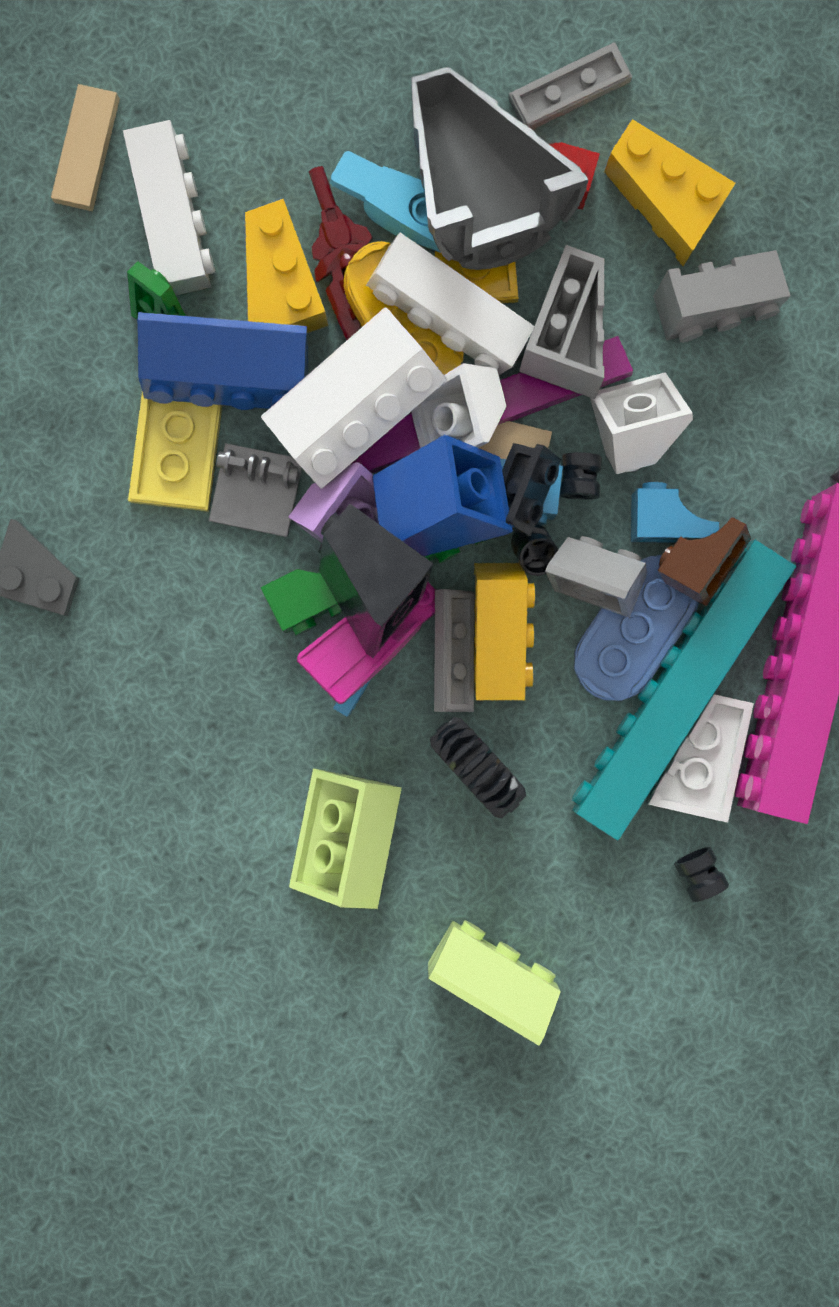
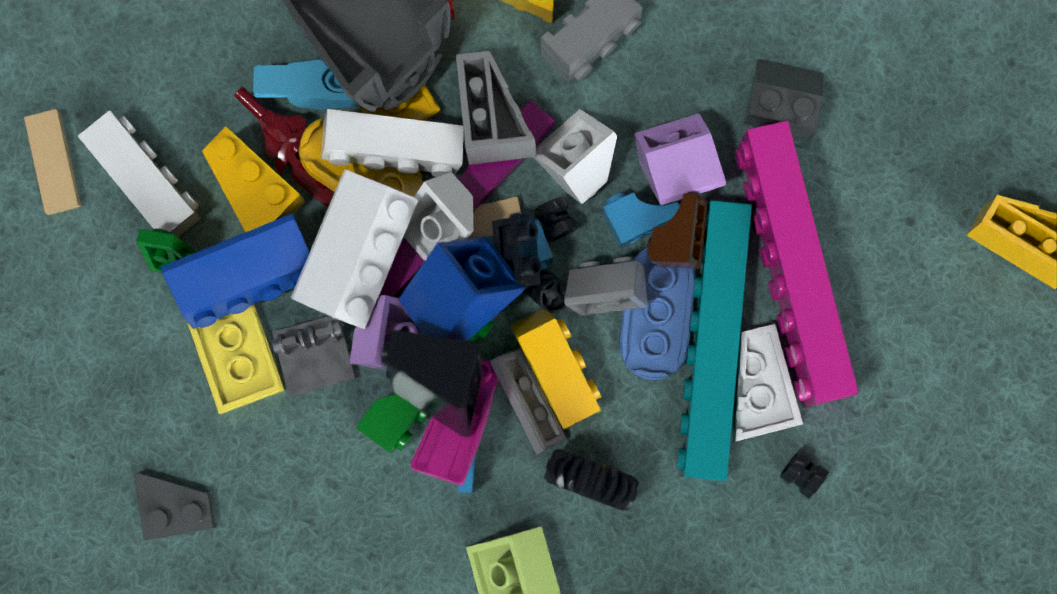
camera: 25 degrees left, 5 degrees down
none -> lavender slope [634,113,726,206]

